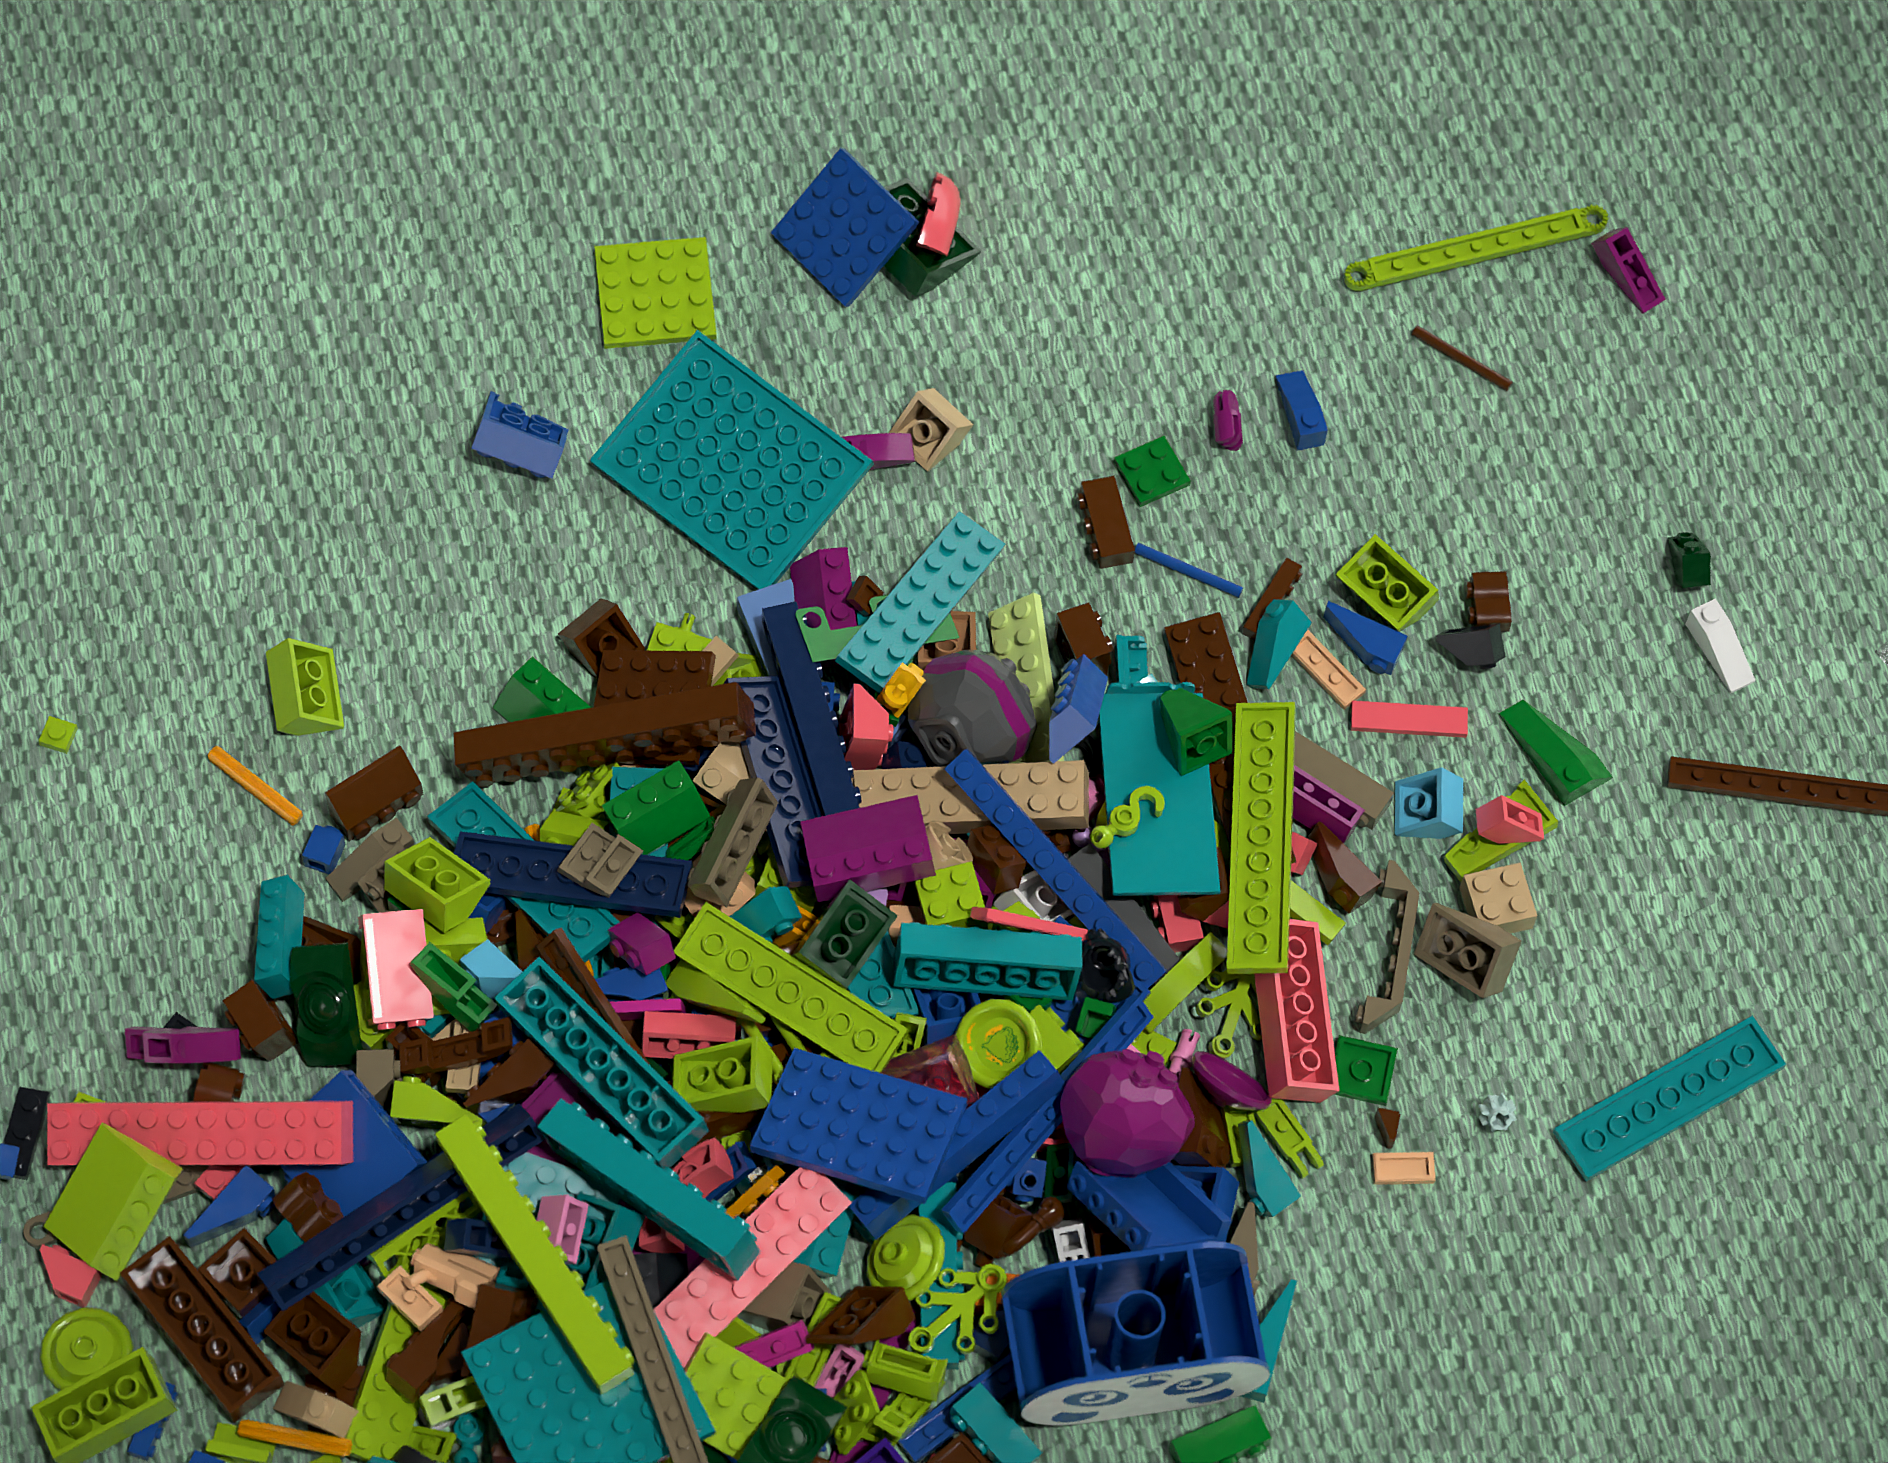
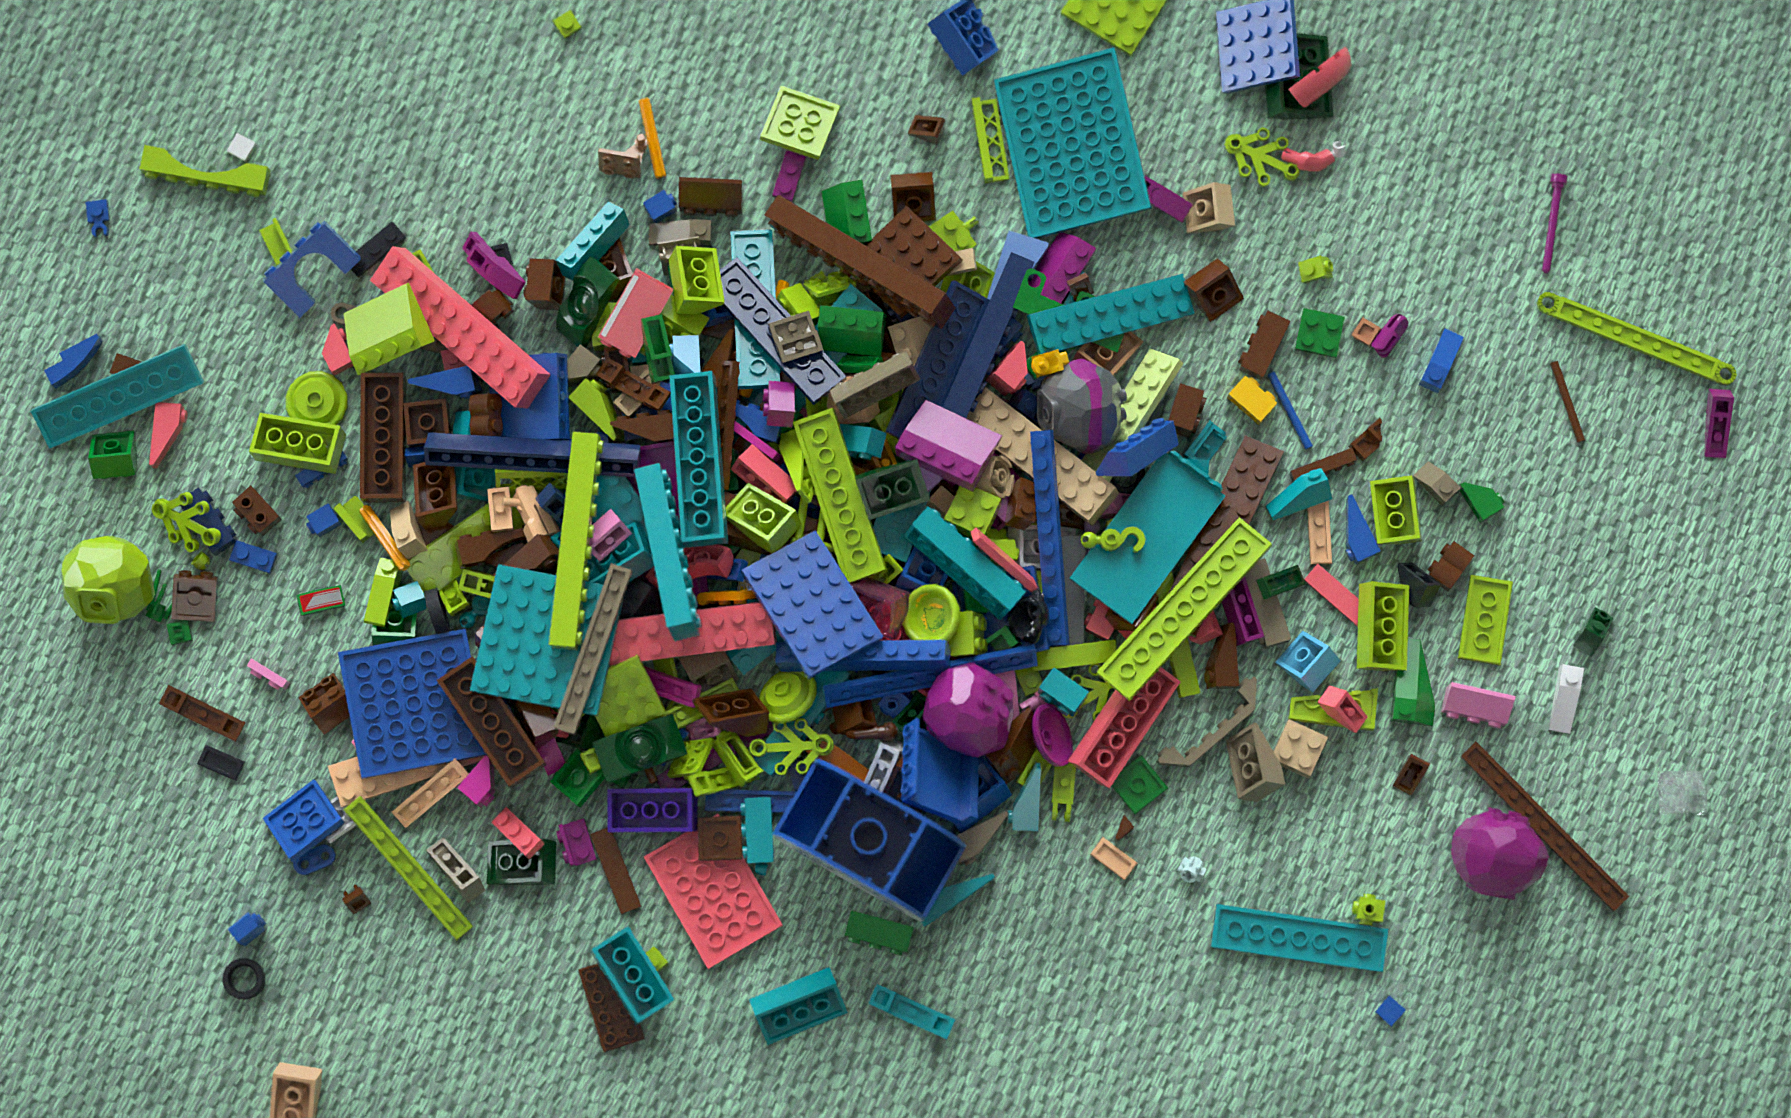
camera: 45 degrees right, 15 degrees up
lime slope [266,638,344,736] -> none
green slope [1160,688,1232,776] -> none
none -> medium nougat plate [598,134,648,179]
none -> plate [760,86,840,160]
none -> magenta plate [772,149,807,202]
none -> reddish brown slope [907,115,945,146]
none -> lime fence [971,97,1010,184]
none -> teal brick [1038,667,1089,717]
none -> reddish brown slope [1184,258,1244,322]
none -> lime plant [1224,127,1300,187]
none -> yellow brick [1227,375,1277,425]
none -> dark green plate [1256,565,1306,600]
none -> coral arm [1282,141,1345,171]
none -> lime bracket [1298,255,1334,283]
none -> reddish brown slope [1348,418,1382,462]
none -> nougat plate [1352,318,1381,347]
none -> lime brick [1352,894,1386,926]
none -> lime slope [1356,581,1409,671]
none -> blue tile [1375,995,1406,1026]
none -> reddish brown slope [1393,754,1430,796]
none -> dark tan slope [1413,461,1461,506]
none -> bright pink slope [1441,682,1516,728]
none -> magenta rock [1451,807,1549,900]
none -> lime tile [1458,575,1513,666]
none -> green slope [1459,482,1505,523]
none -> magenta piece [1542,173,1568,274]

